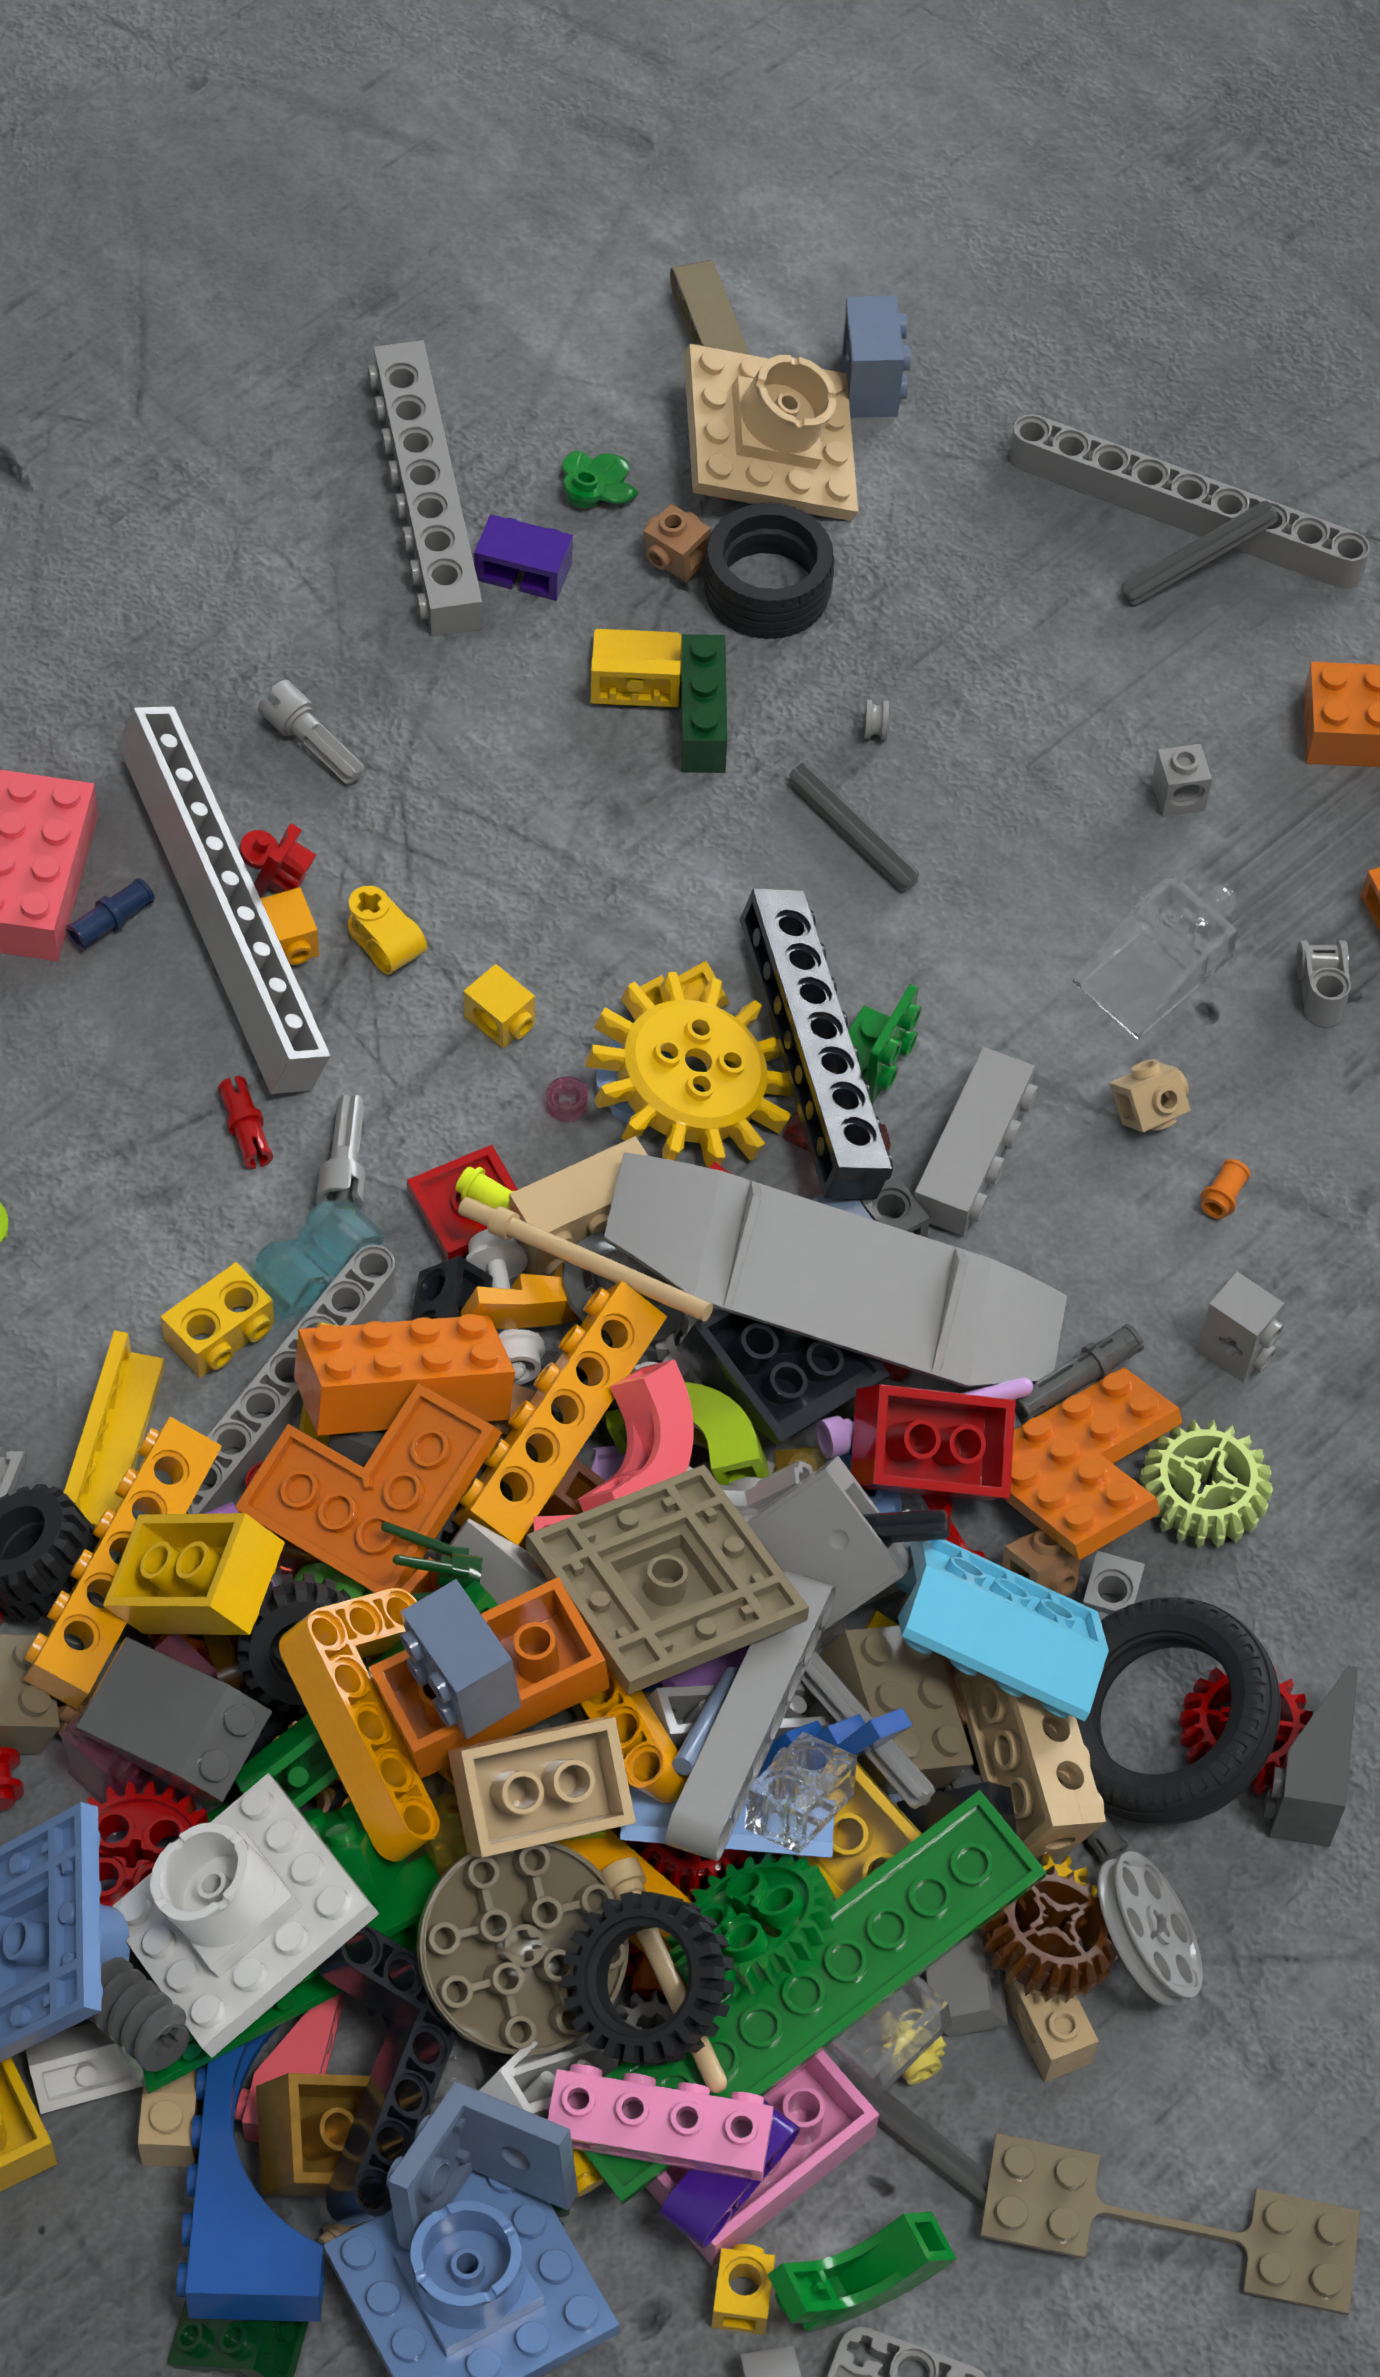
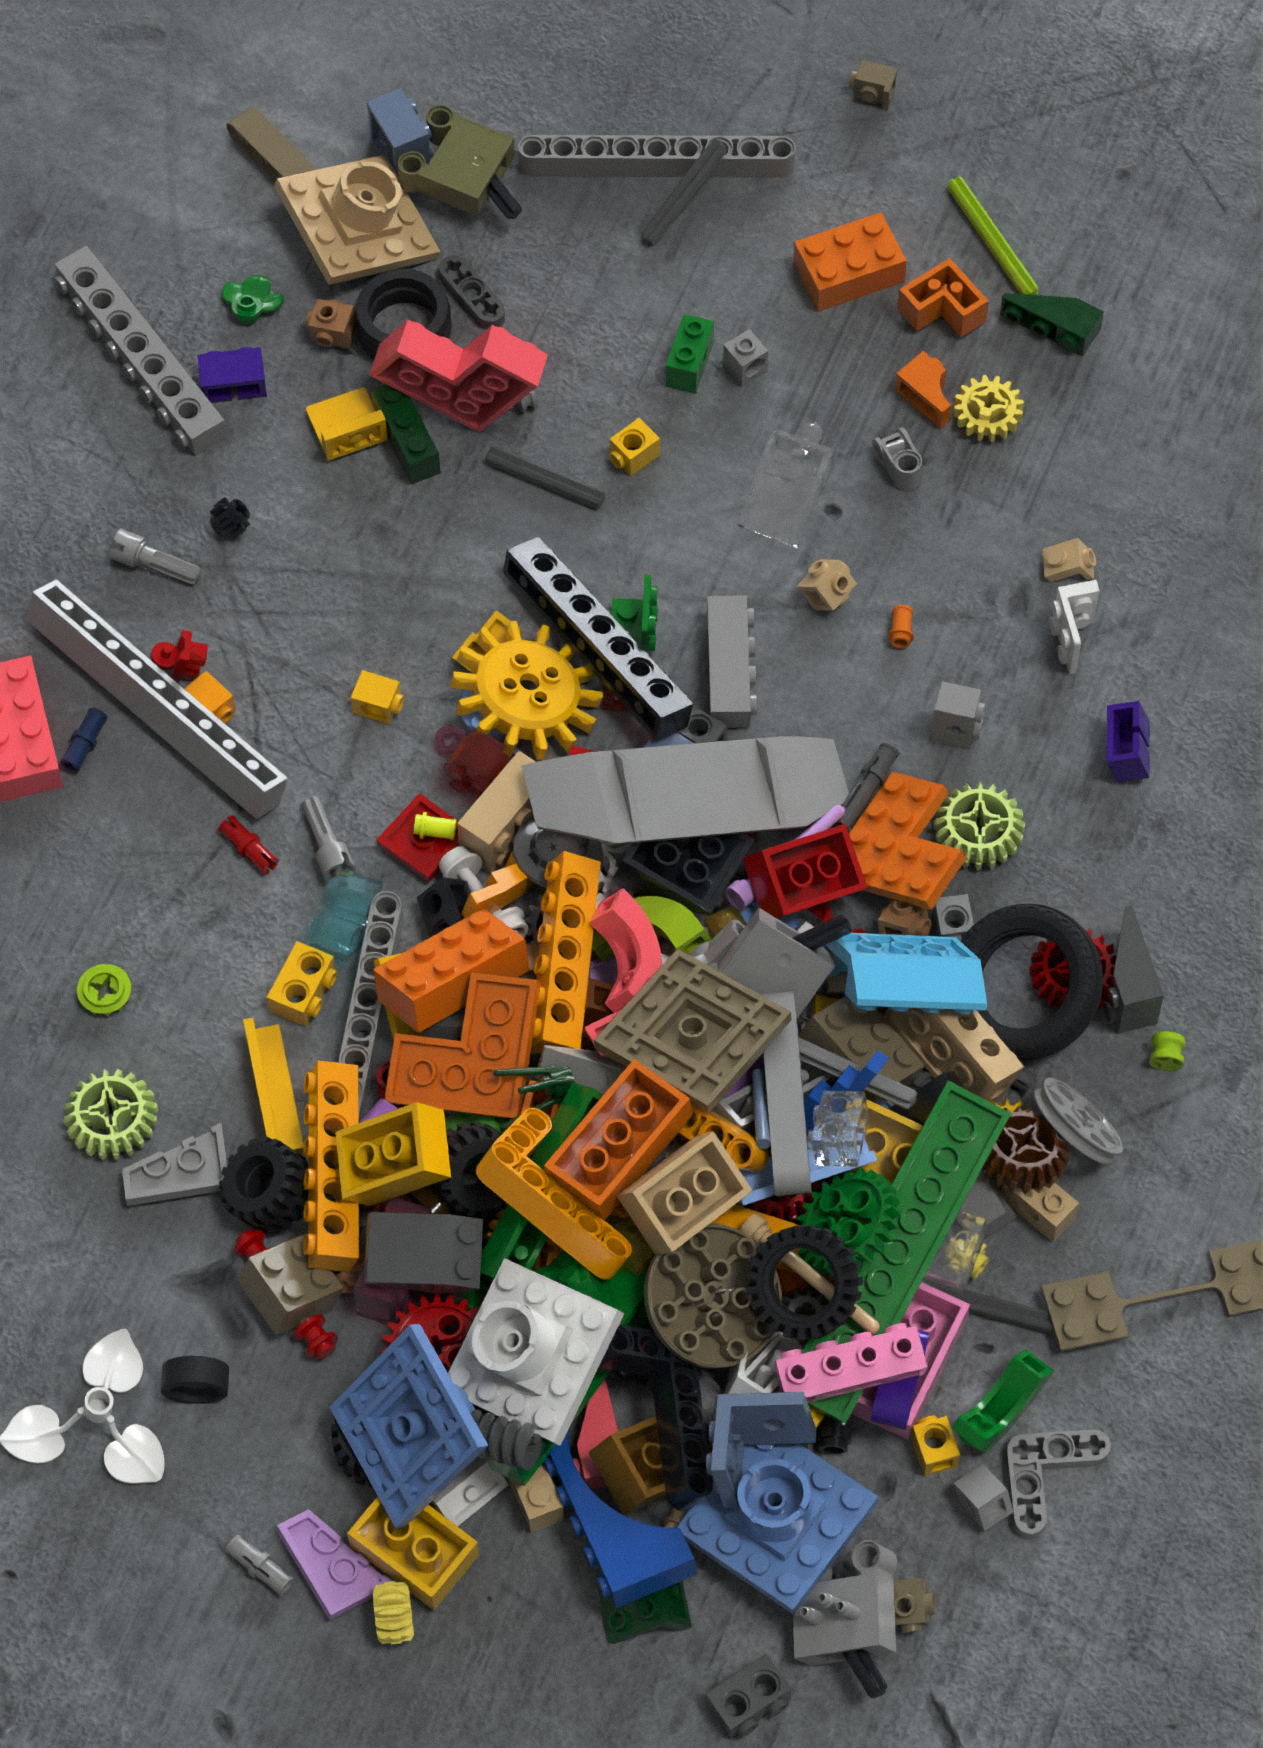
camera: 20 degrees left, 5 degrees up
yellow piece [347,886,427,975] -> none
sand blue brick [400,1579,521,1740] -> none
tan bar [458,1197,713,1322] -> none
none -> black gear [210,497,250,539]
none -> coral brick [369,319,548,433]
none -> olive piece [398,105,522,220]
none -> dark grey beam [439,255,505,330]
none -> clear red brick [444,731,515,798]
none -> yellow brick [609,418,660,477]
none -> green brick [666,314,714,394]
none -> black brick [816,1412,853,1454]
none -> lime wheel [1149,1031,1186,1071]

